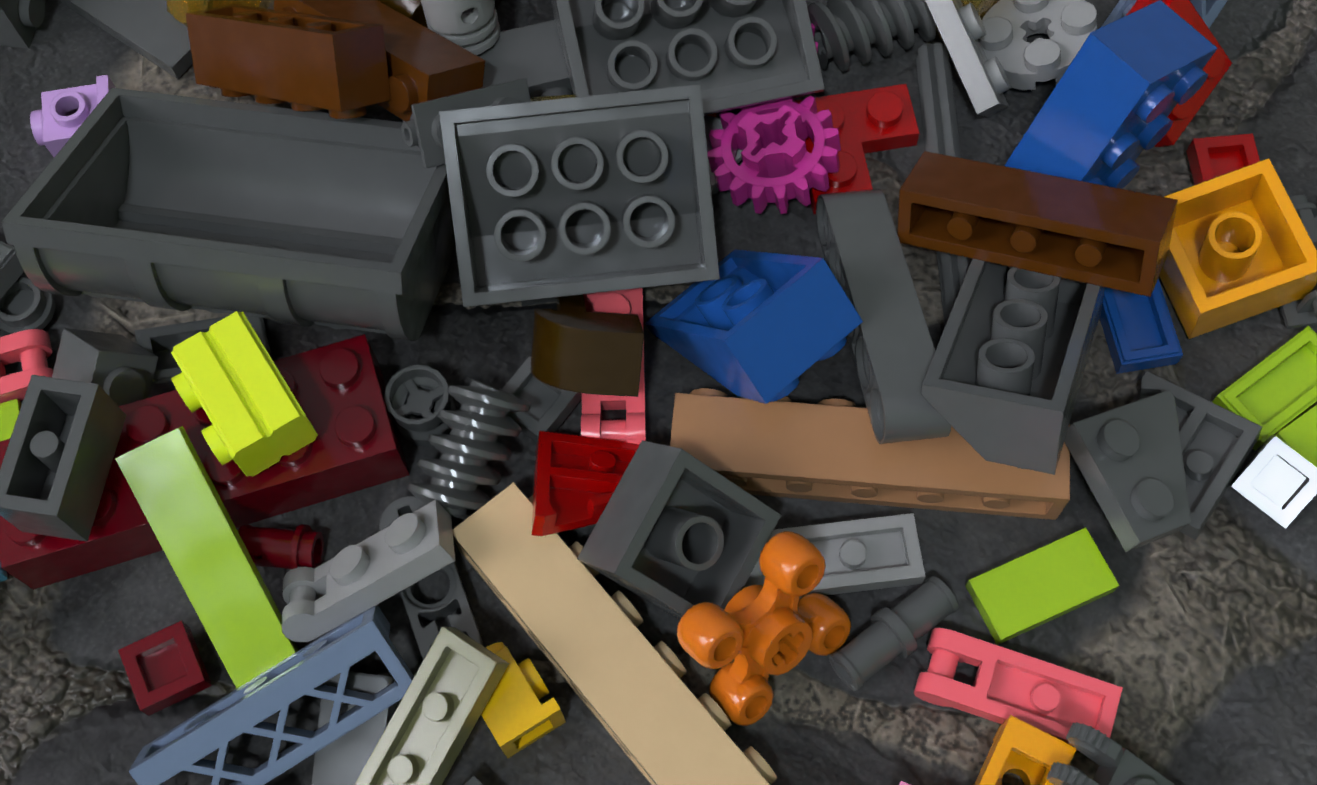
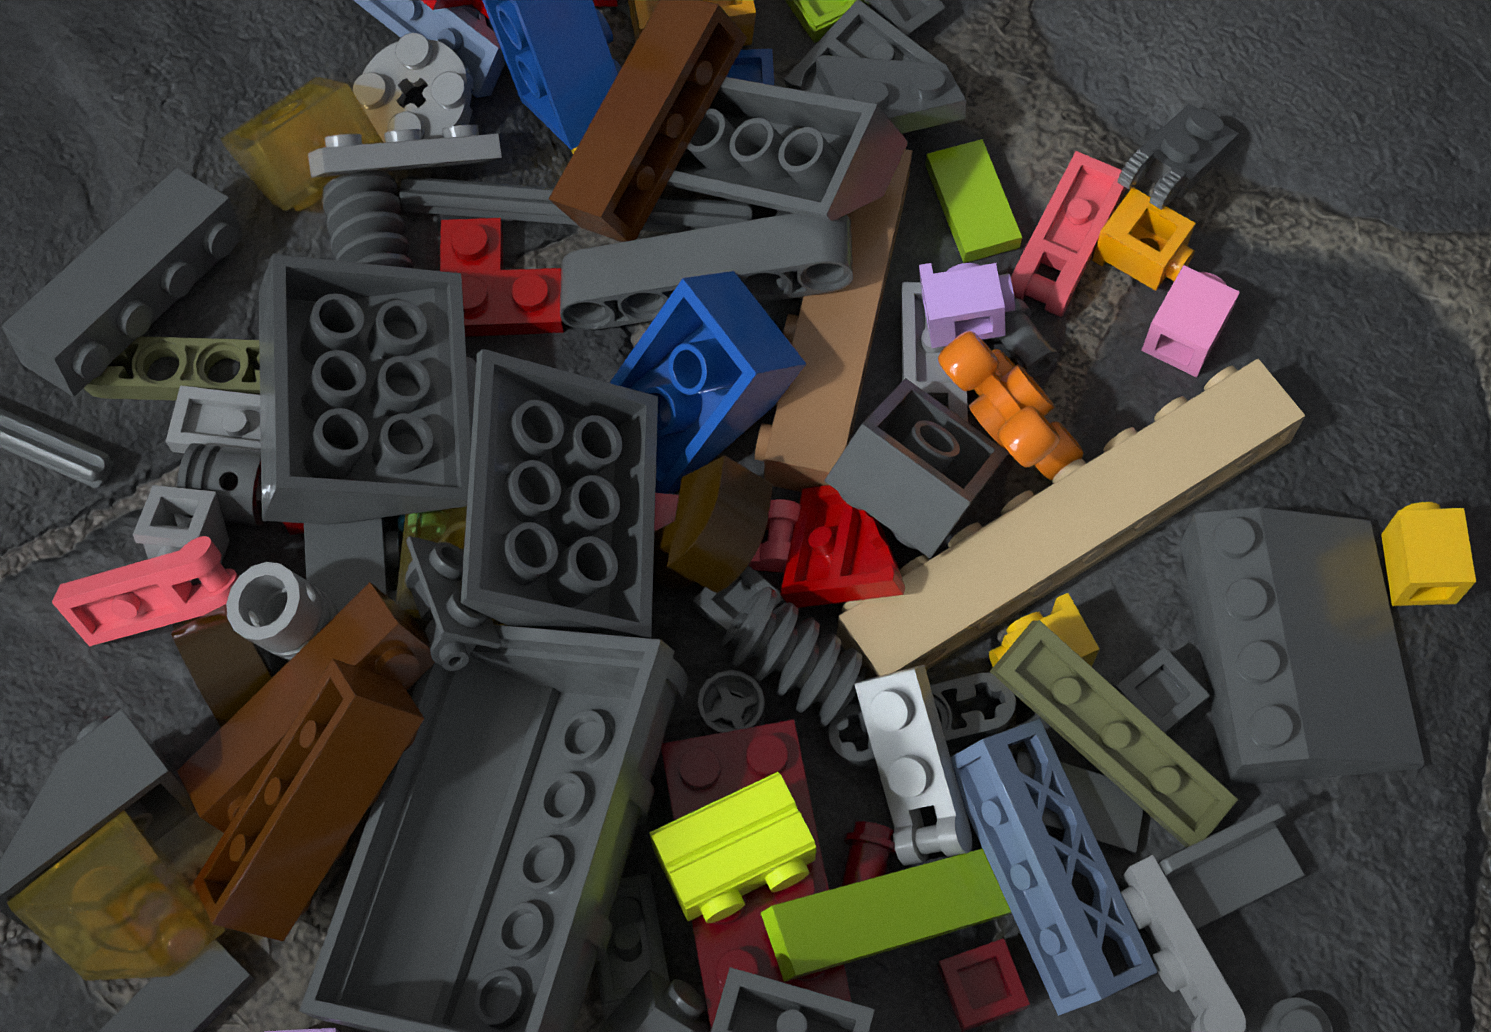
camera: 85 degrees left, 0 degrees up
dark pink gear [707,95,841,214] -> none
none -> lavender brick [919,263,1015,348]

